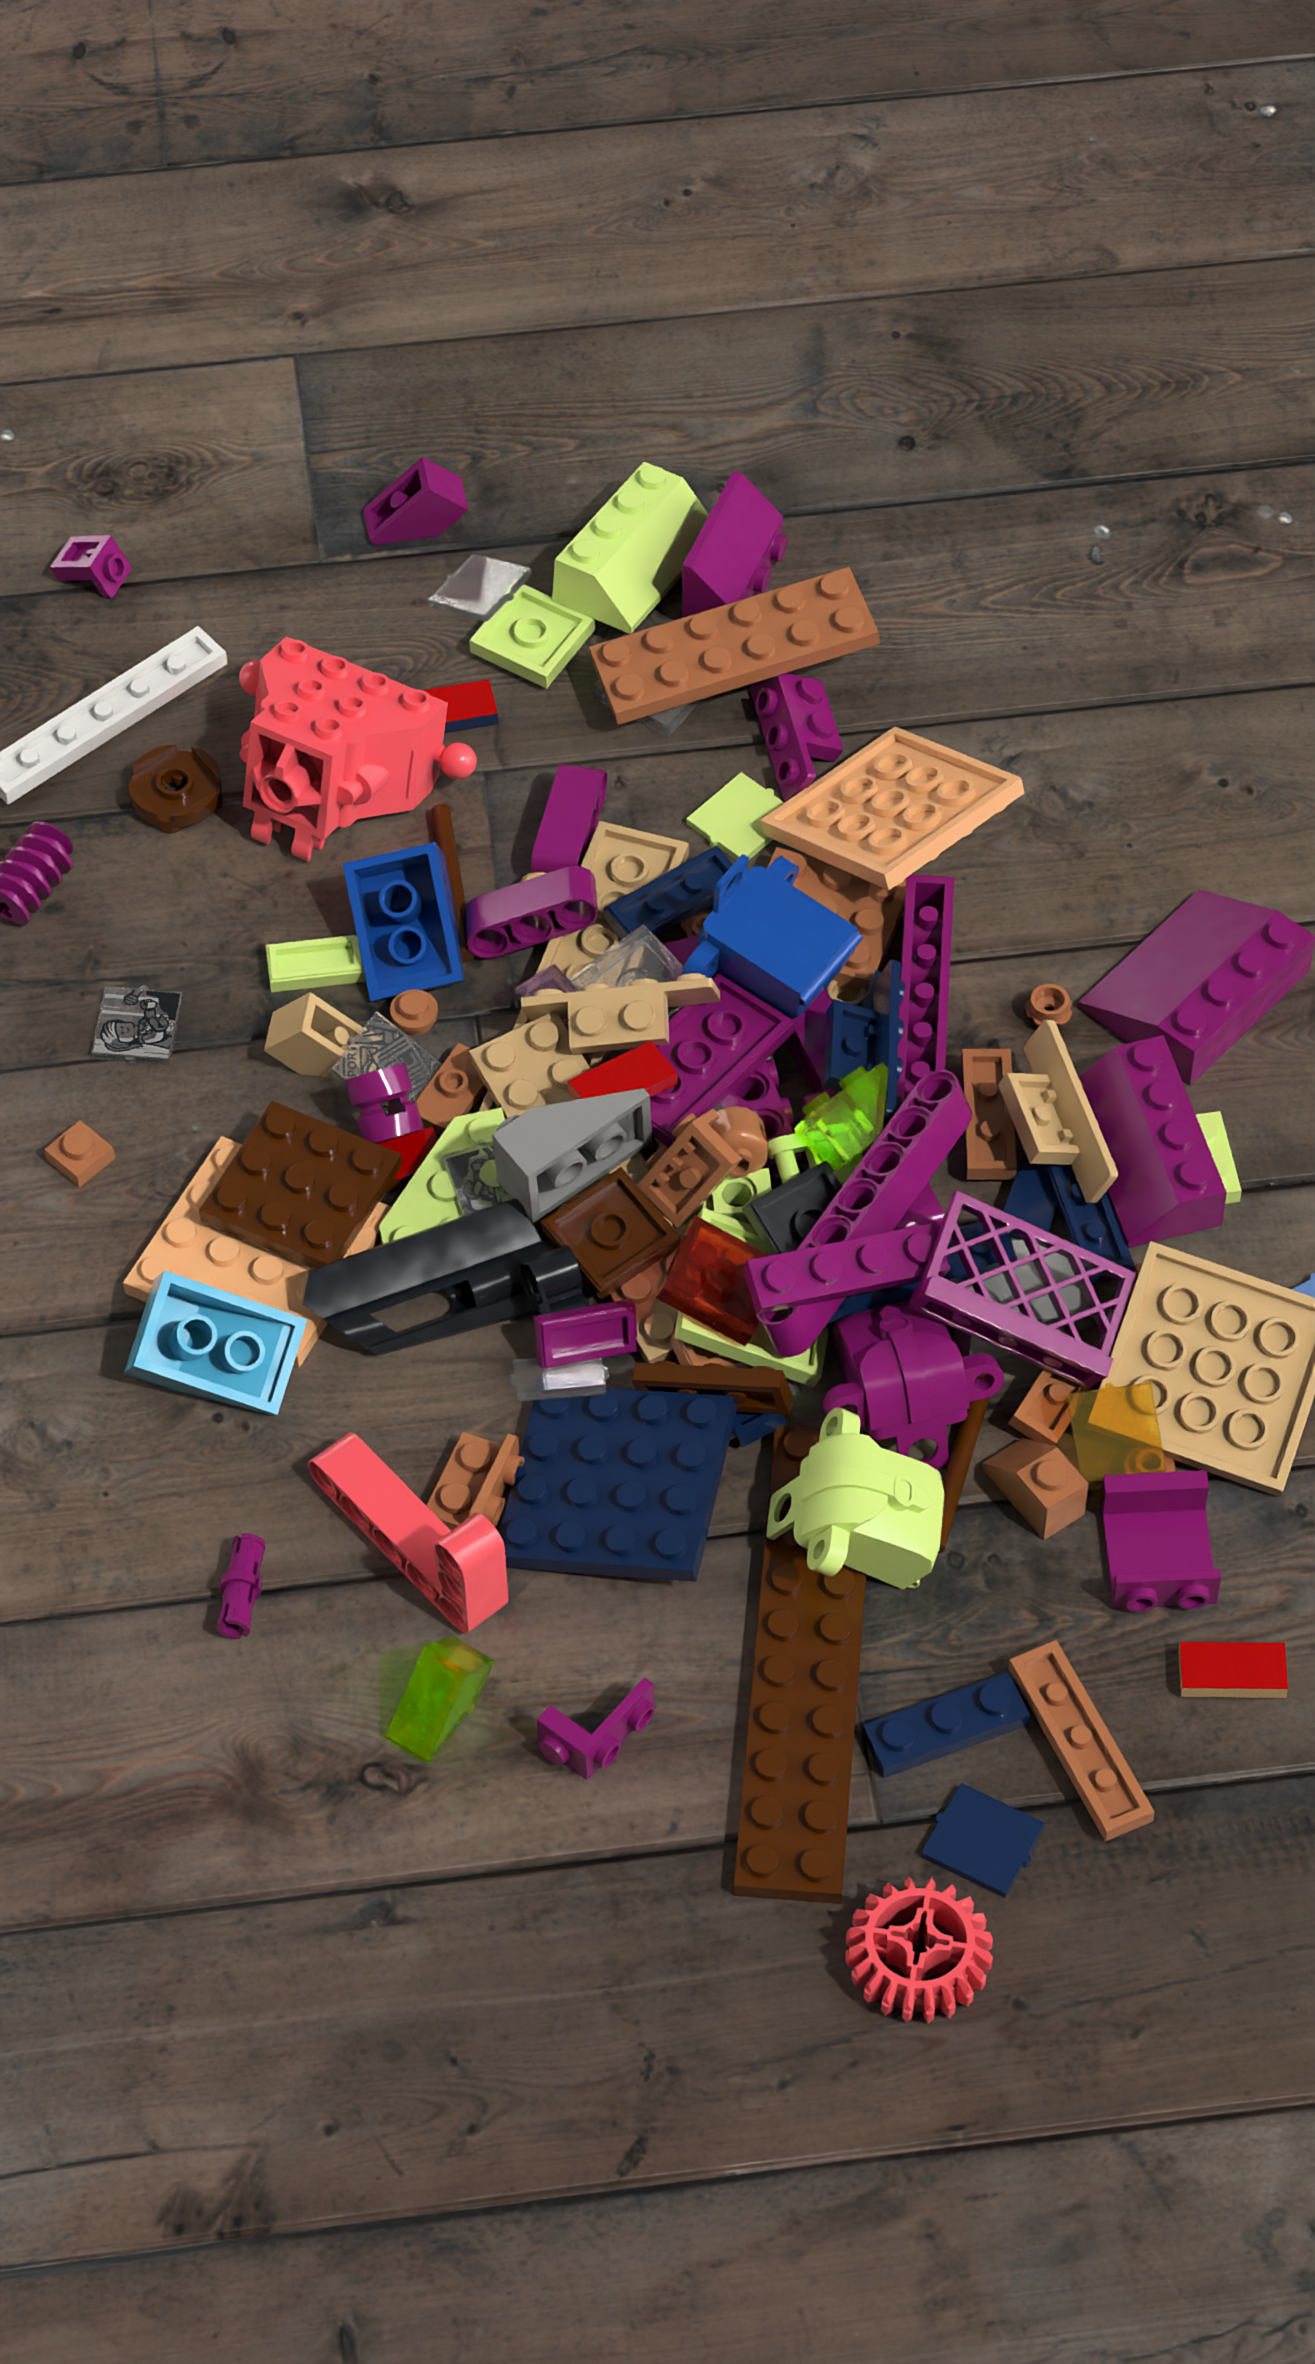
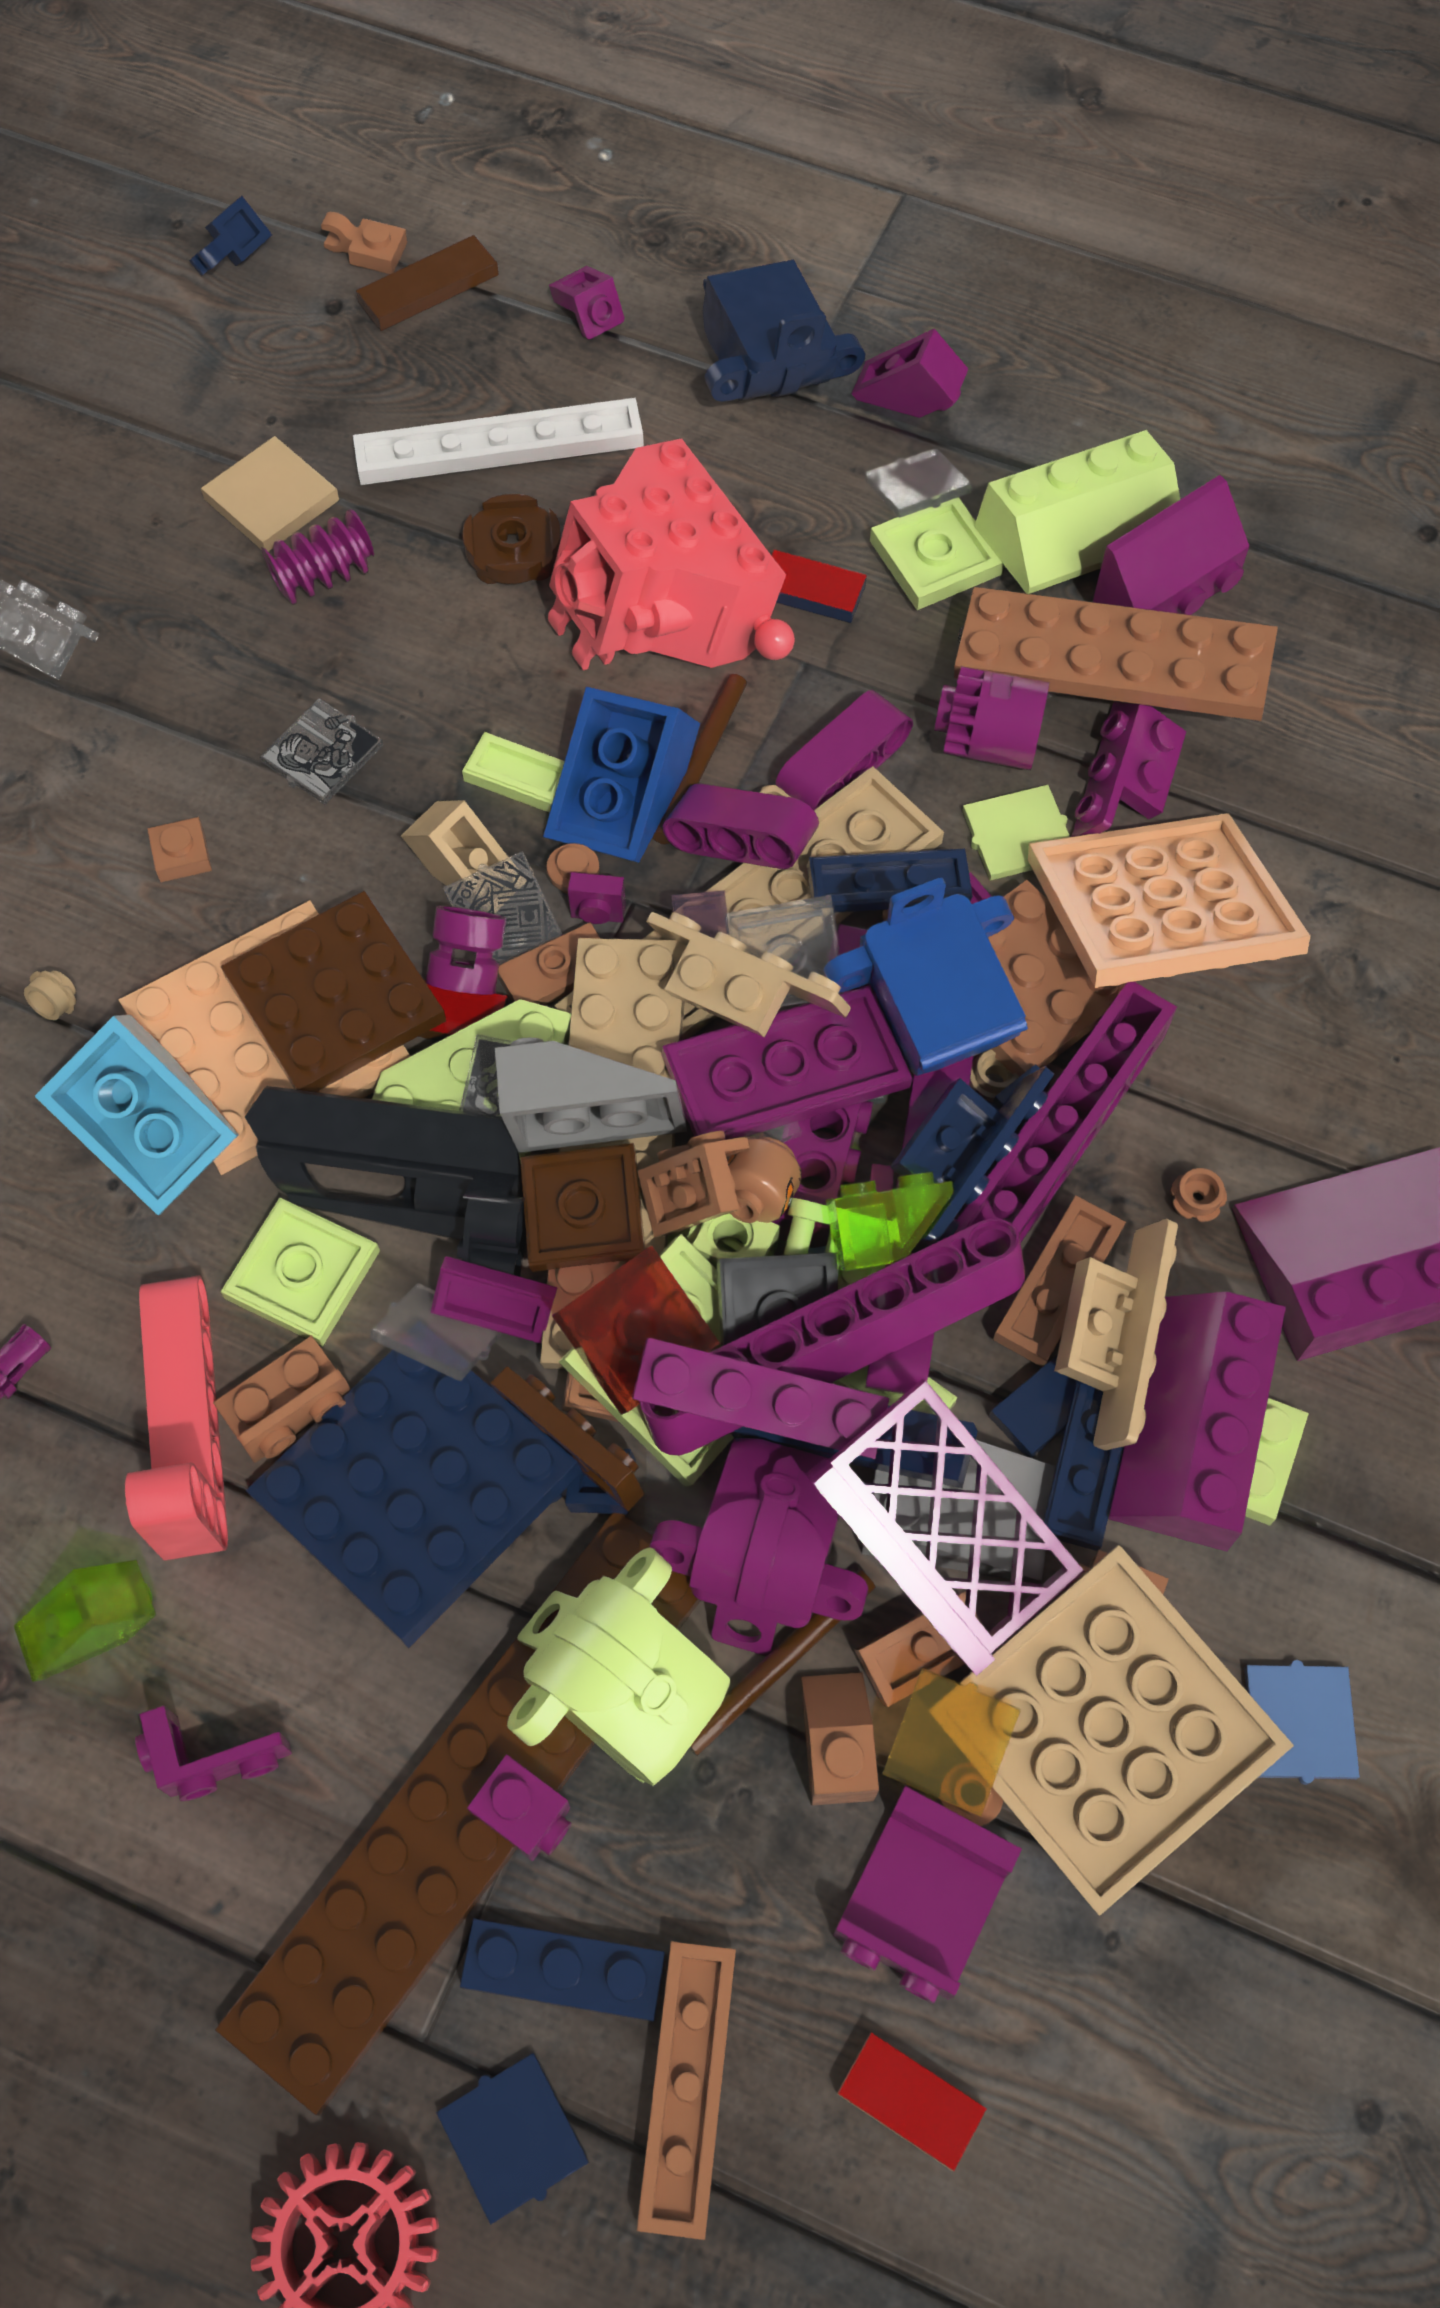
camera: 30 degrees right, 10 degrees up
red tile [567,1041,678,1100] -> none
none -> tan plate [24,971,76,1020]
none -> yellowish green tile [221,1198,380,1346]
none -> magenta bracket [467,1754,572,1861]
none -> magenta plate [568,872,626,924]
none -> dark blue piece [702,259,865,401]
none -> magenta gear [934,666,1050,771]

